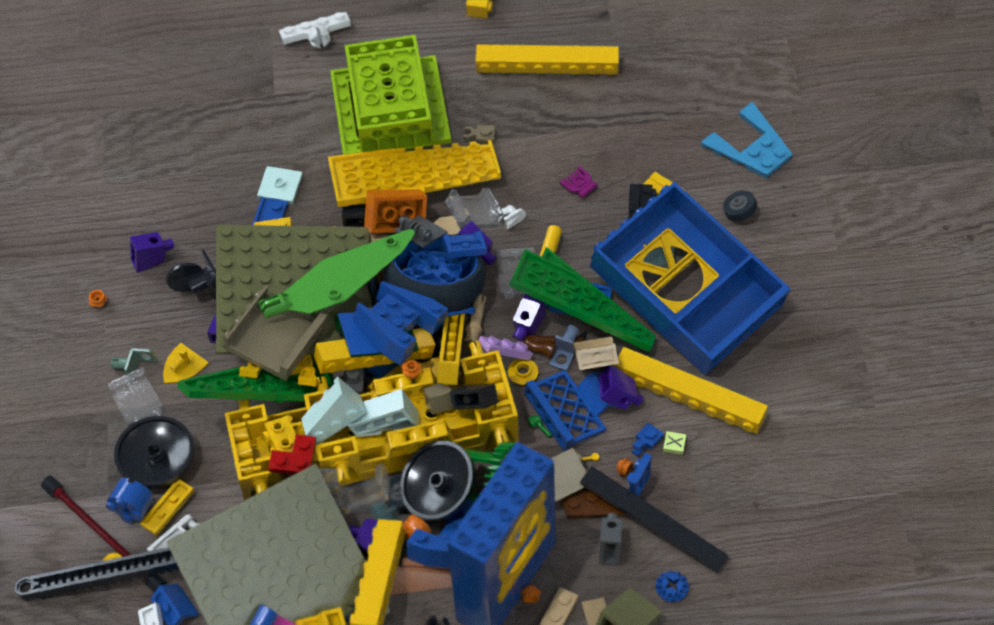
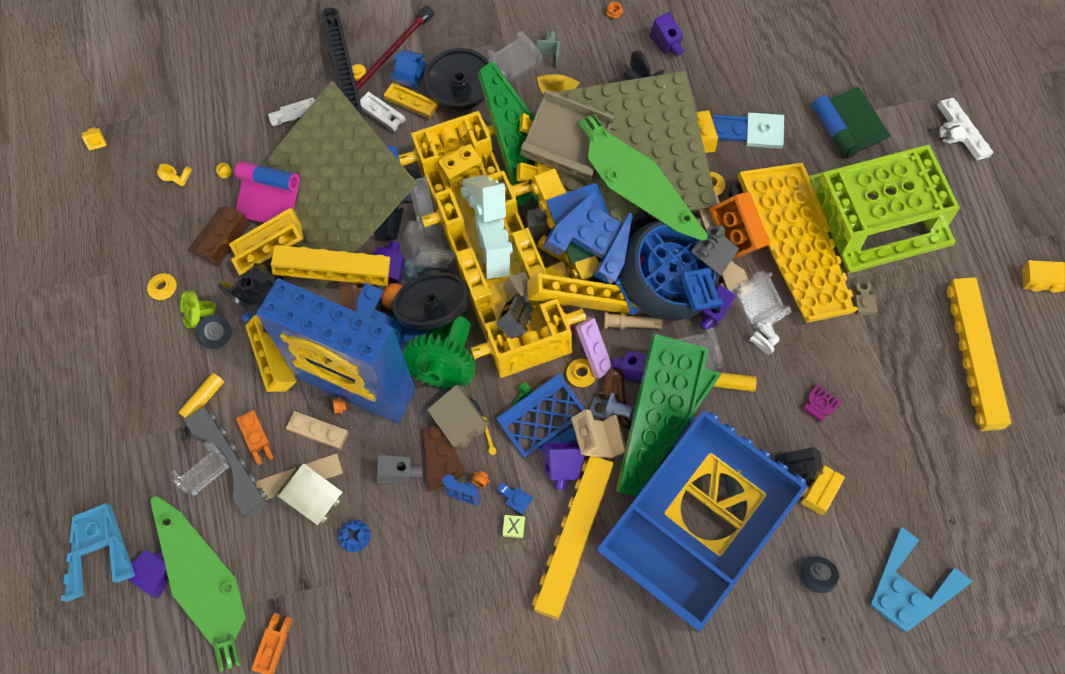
camera: 85 degrees right, 10 degrees up
red plate [268,435,316,475] -> none
orange plate [402,360,421,379] -> none
black tile [580,466,729,573] -> none
none -> dark green door [812,86,891,157]

